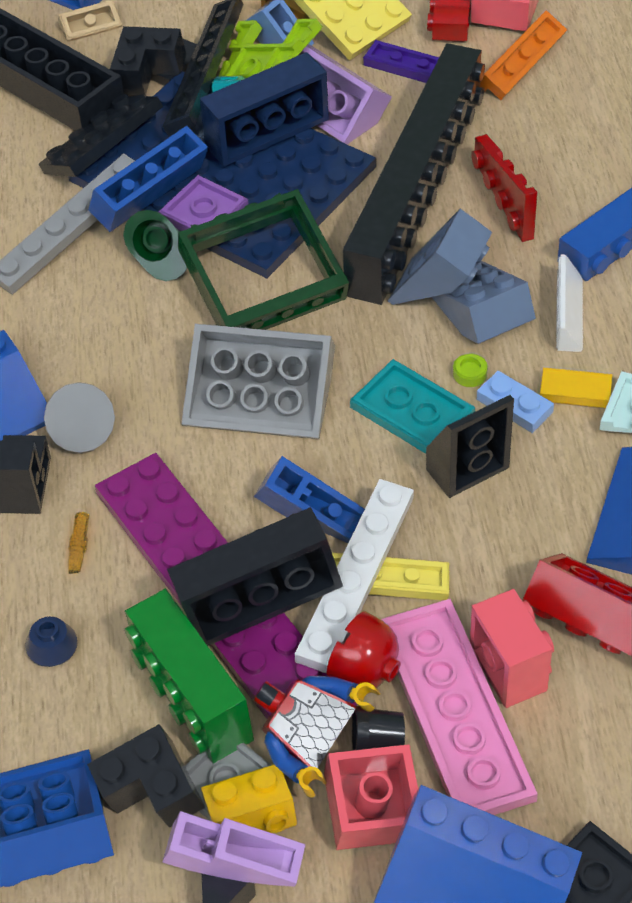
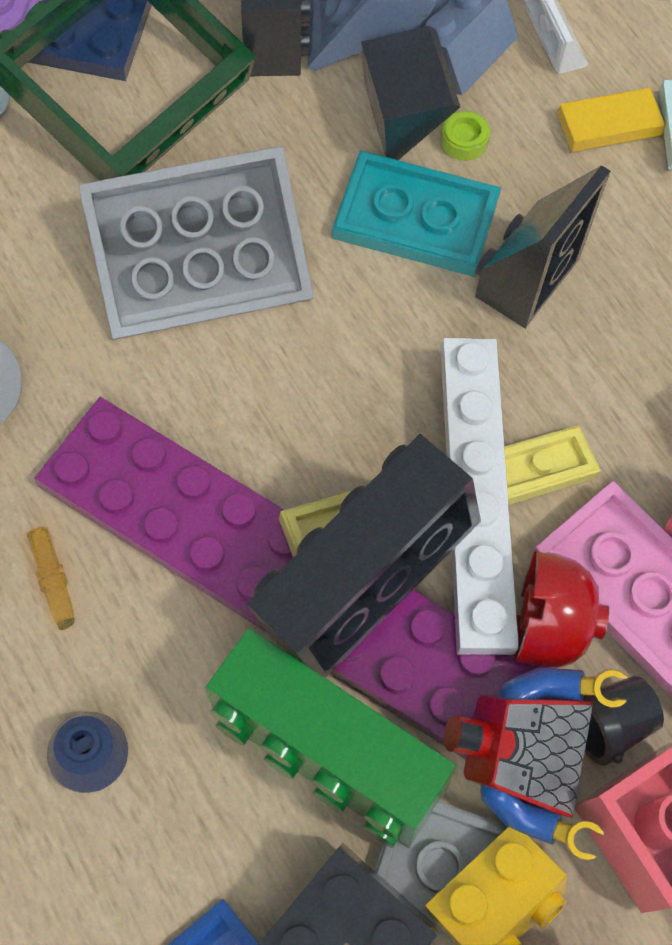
camera: 30 degrees left, 15 degrees up
blue slope [254,456,365,543] -> none
light blue plate [477,371,554,433] -> none
none -> black slope [361,26,460,160]

